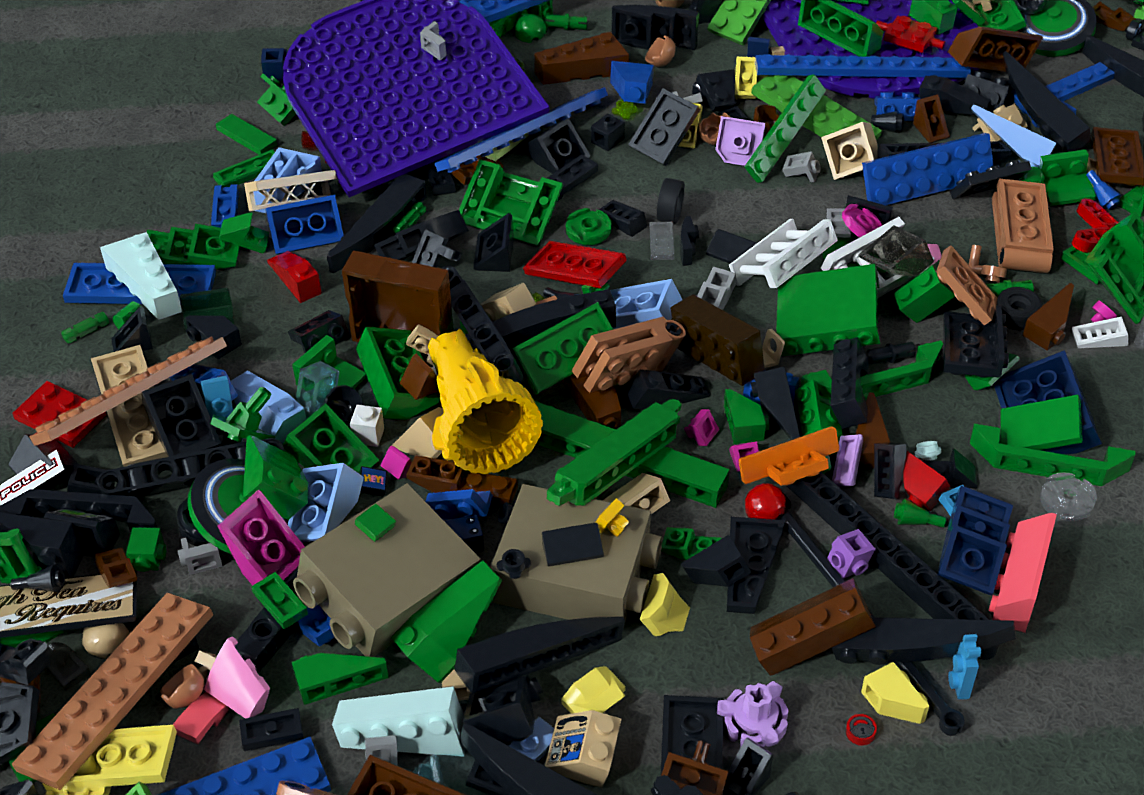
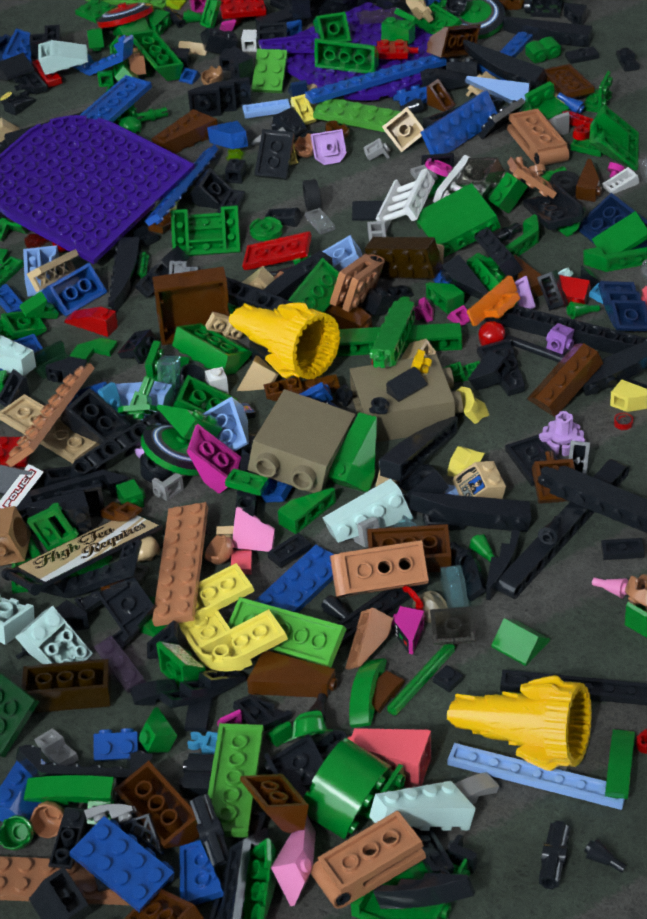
camera: 25 degrees left, 5 degrees down
black cone [10,564,65,593] -> none
green tile [355,503,396,542] -> none
dark pink slope [380,445,412,479] -> none
reddish brown slope [400,353,439,400] -> none
light grey bracket [420,21,446,61] -> none
black slope [473,213,514,272] -> none
nougat hair [645,35,676,67] -> none
black slope [680,216,699,266] -> none
green plate [744,74,826,183] -> none
none -> green tile [70,337,118,362]
none -> light blue plate [242,99,291,119]
none -> green brick [525,37,561,64]
none -> light grey slope [548,112,570,136]

